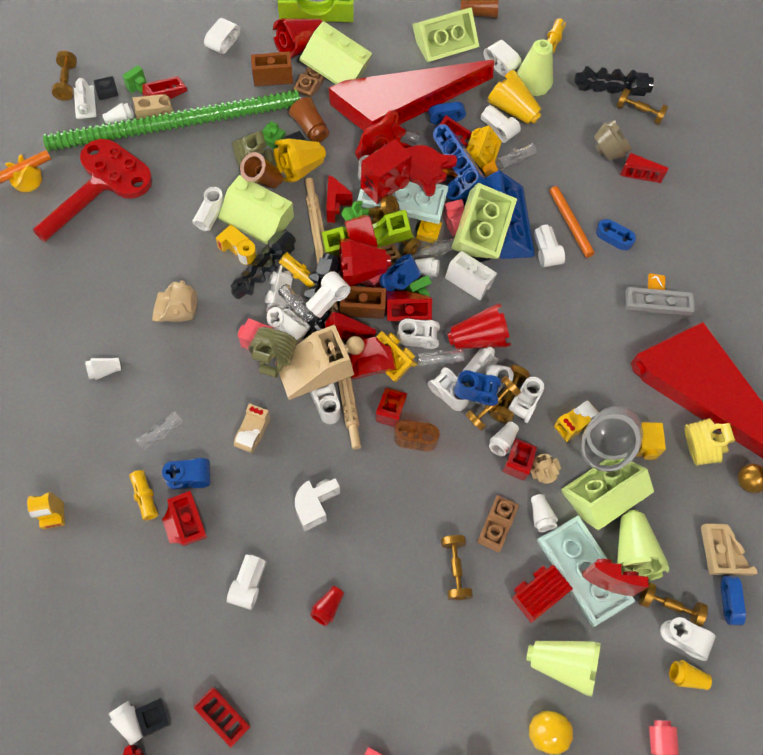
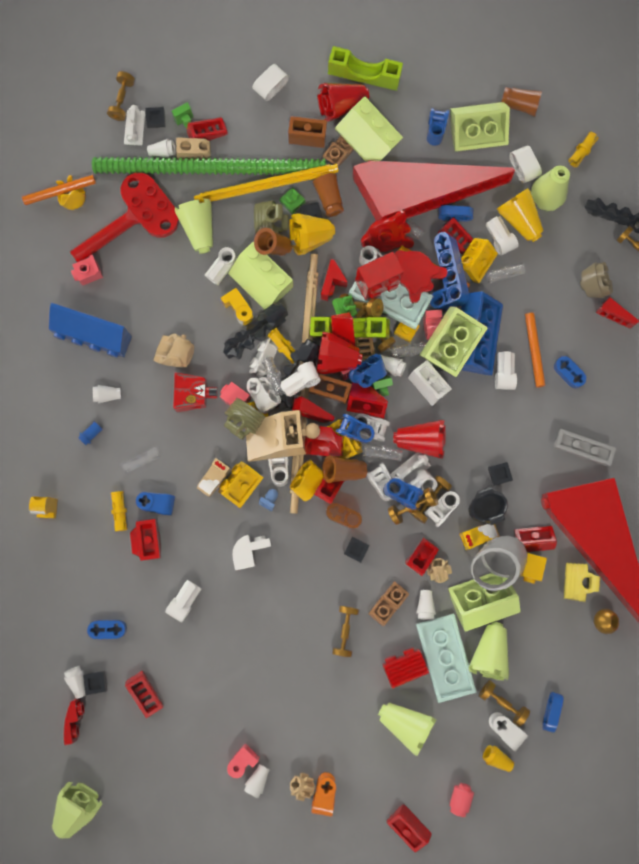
camera: 15 degrees right, 15 degrees up
red cone [310,586,345,626] -> none
light orange sticker [483,160,498,177] -> none
white cone [489,422,519,456] -> none
yellow hair [529,711,573,755] -> none
red slope [582,559,649,596] -> none
light orange sticker [648,273,666,290] -> none
tan wing [701,524,758,576] -> none
none -> blue slope [49,303,132,358]
none -> coral brick [71,255,103,286]
none -> blue pin [78,421,103,445]
none -> blue beam [87,620,127,639]
none -> red torso [173,373,218,412]
none -> yellowish green cone [174,199,213,254]
none -> yellow piece [194,164,339,203]
none -> yellow bracket [218,461,264,508]
none -> medium blue piece [259,489,278,512]
none -> yellow beam [290,460,324,501]
none -> dark orange plant [323,456,367,483]
none -> blue piece [336,414,375,444]
none -> black plate [344,536,370,563]
none -> blue piece [427,108,449,146]
none -> black piece [468,486,508,526]
none -> black plate [488,462,513,486]
none -> red slope [514,526,557,552]

